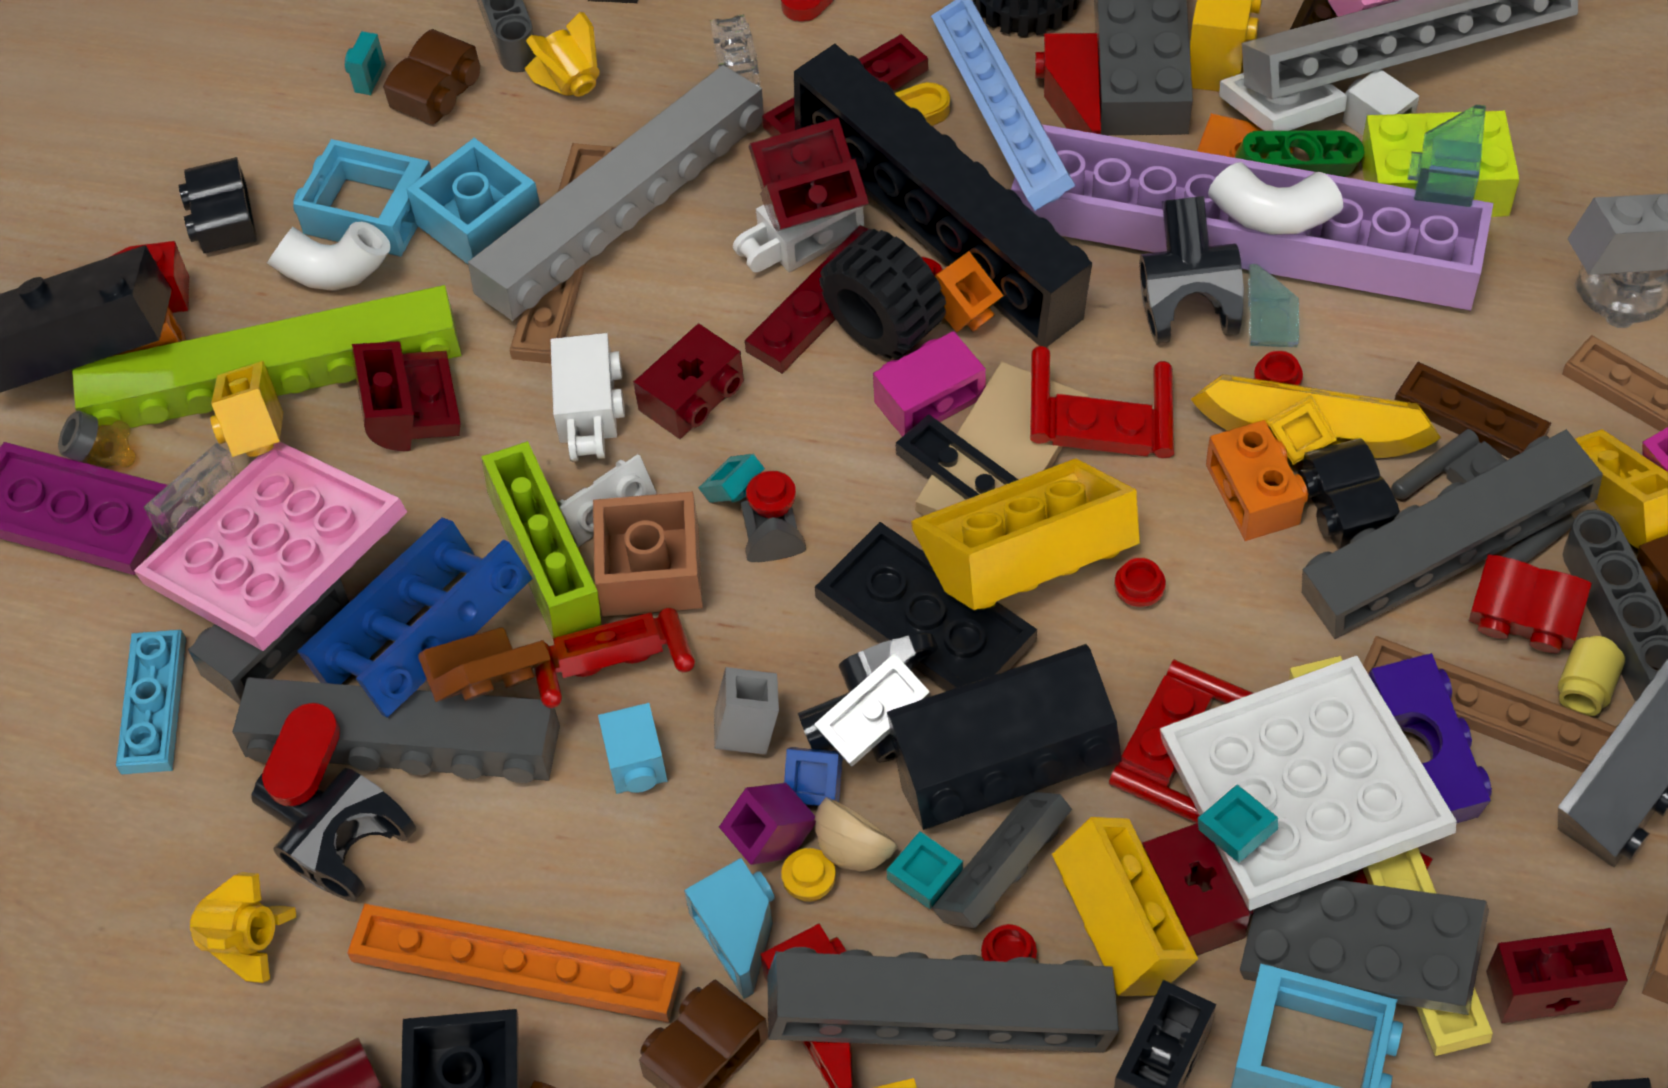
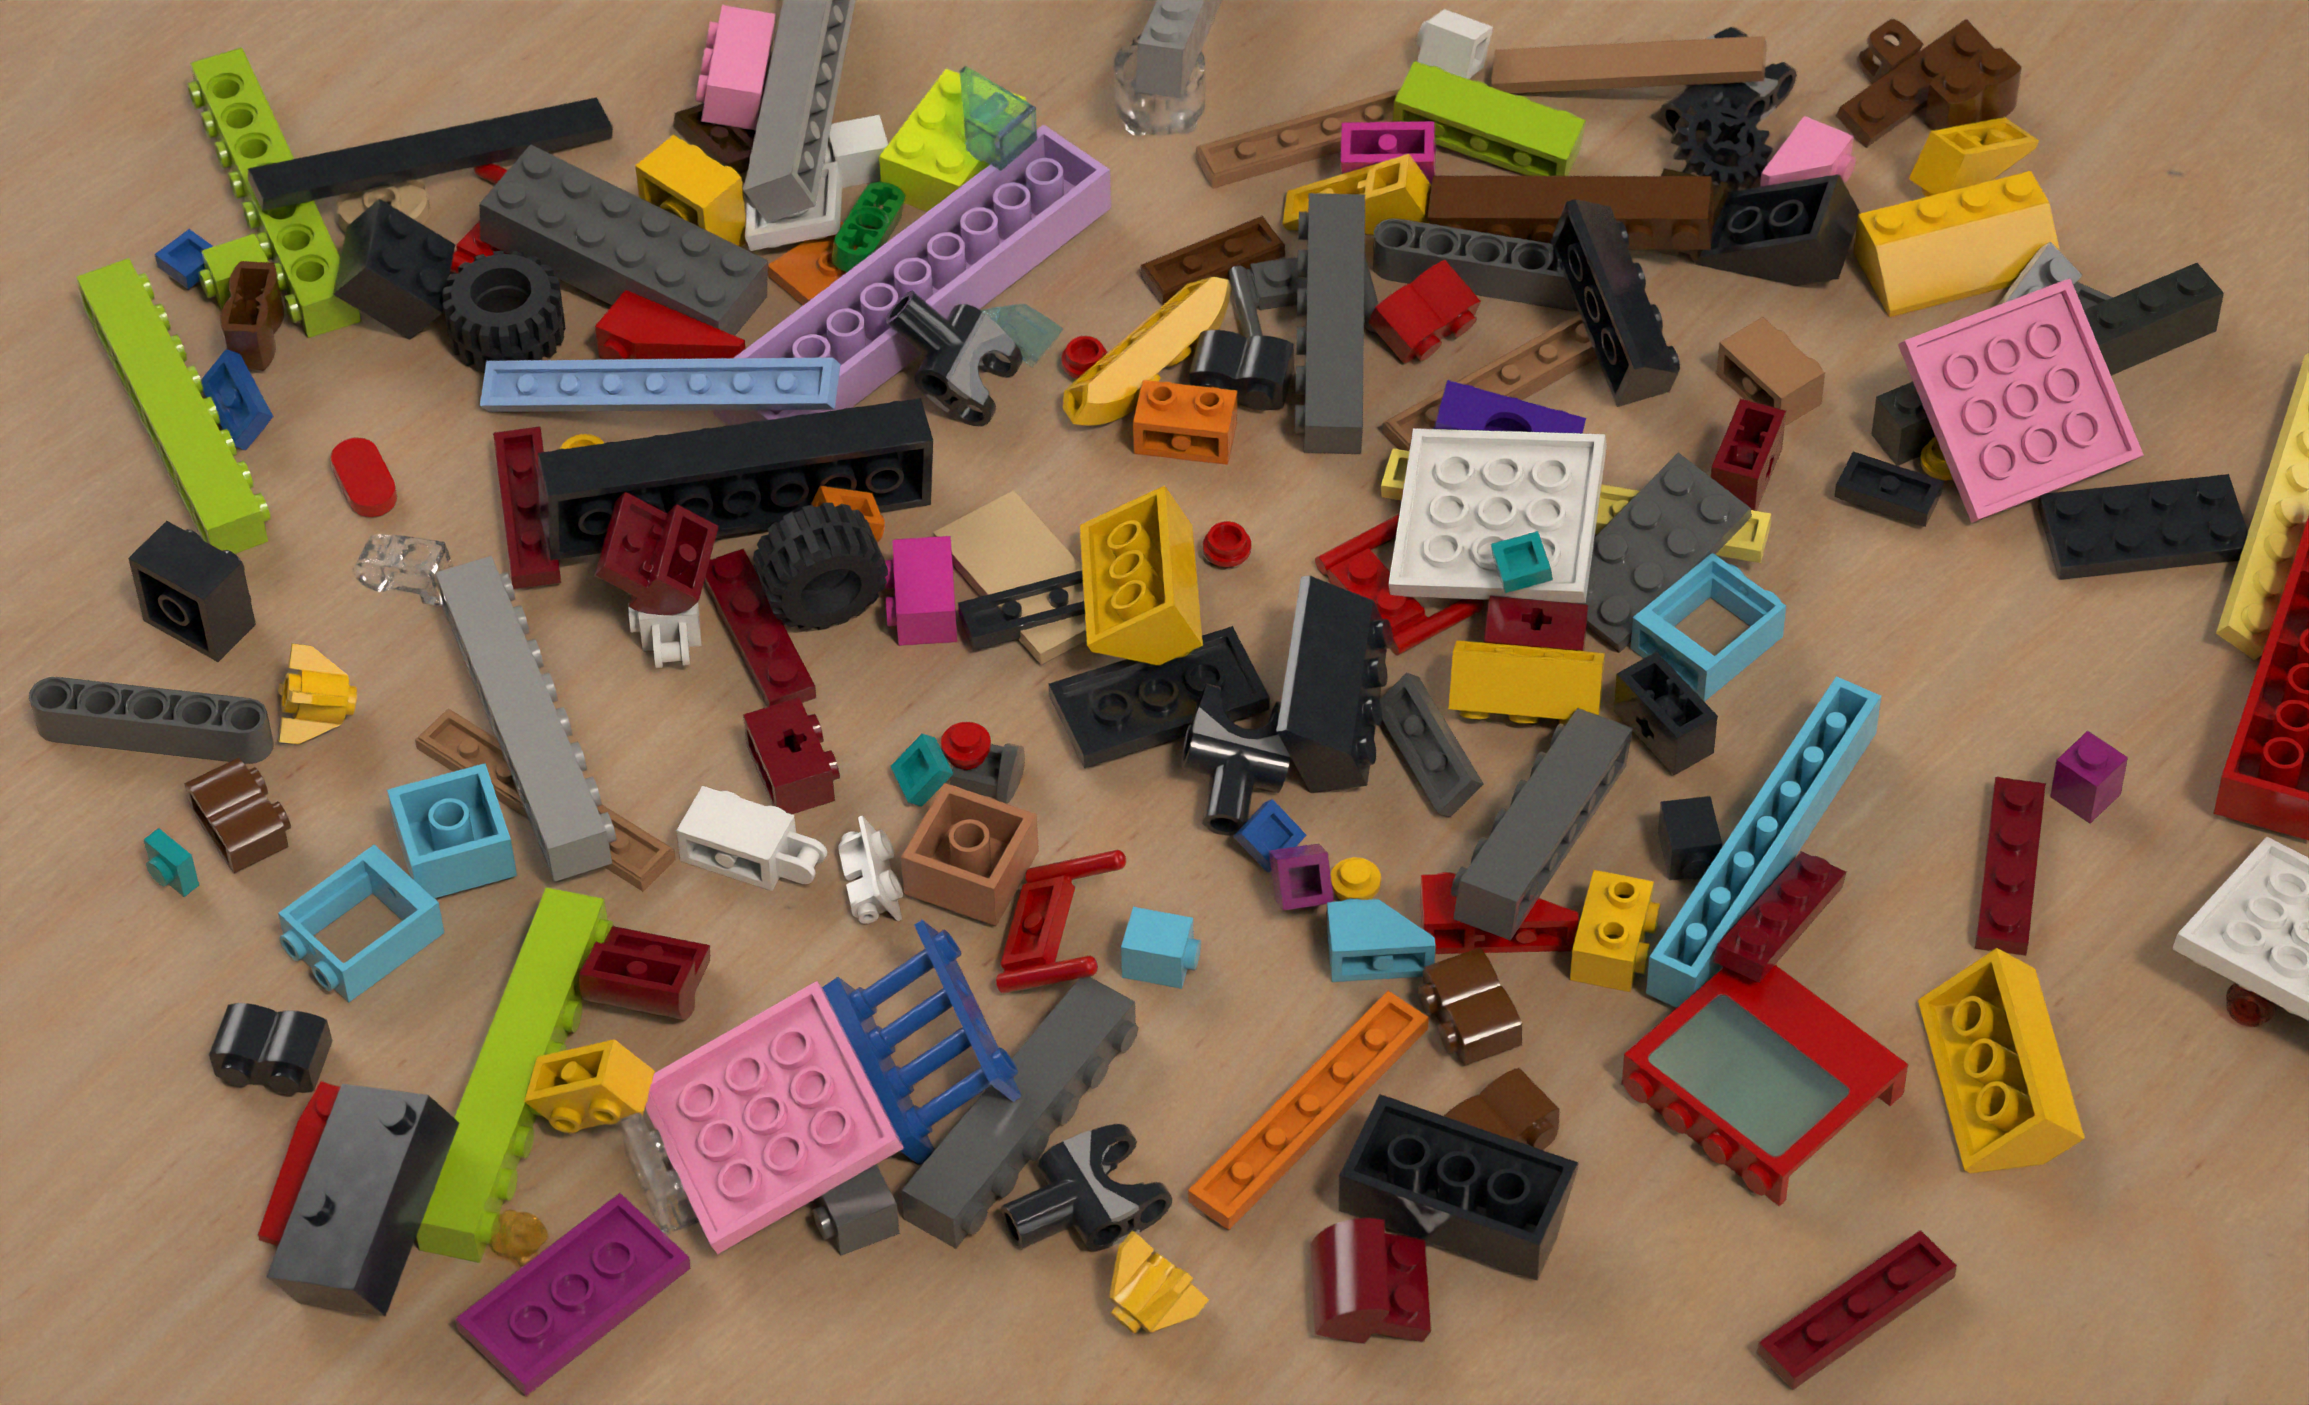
camera: 65 degrees left, 5 degrees down
dark grey tile [58,411,98,462] -> none
medium azure tile [116,630,186,774] -> none
red tile [262,703,340,806] -> none
white cylinder [267,221,391,291] -> none
dark orange bracket [418,627,551,702] -> none
lime brick [481,441,602,639] -> none
light grey brick [714,667,779,755] -> none
white plate [815,653,931,767] -> none
tan piece [815,797,898,872] -> none
teal plate [886,831,963,909] -> none
red plate [981,924,1037,962] -> none
red plate [1030,346,1174,458] -> none
white cylinder [1208,162,1343,235] -> none
yellow tile [1268,395,1337,465] -> none
light yellow brick [1558,636,1625,716] -> none

